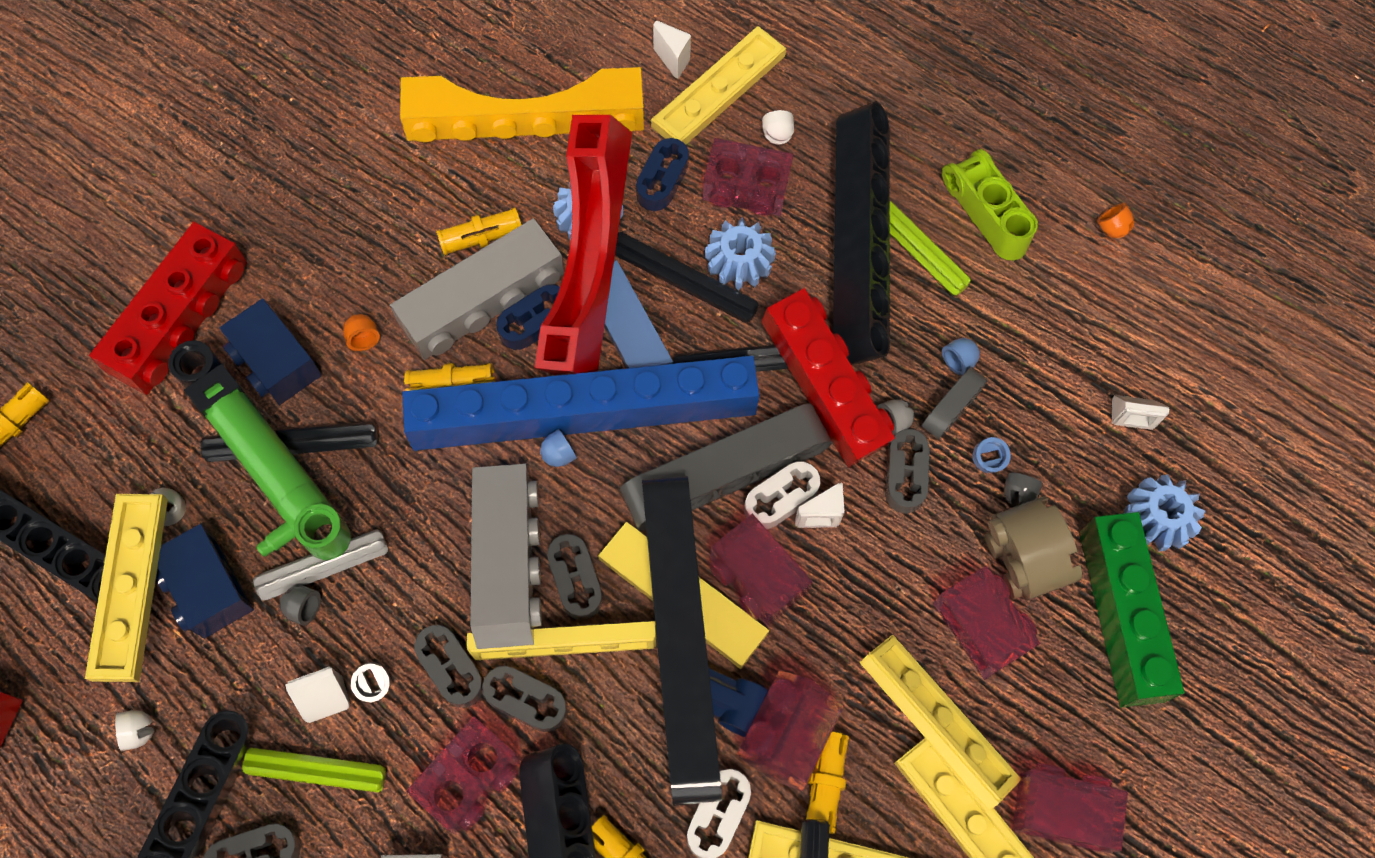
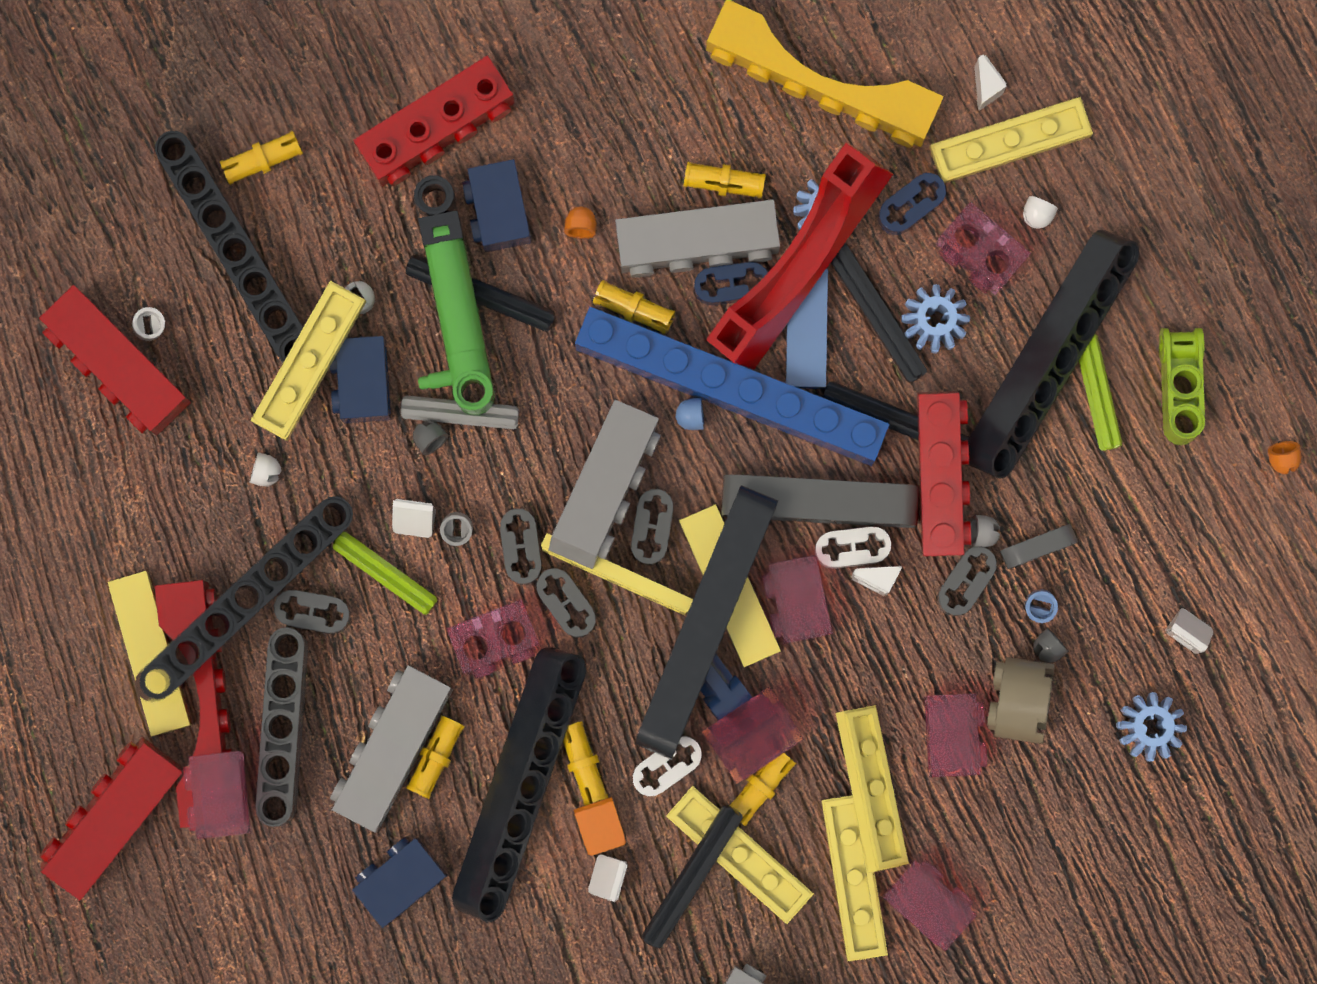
camera: 30 degrees right, 15 degrees up
medium blue hinge [942,338,980,375] -> none
green brick [1079,512,1185,708] -> none

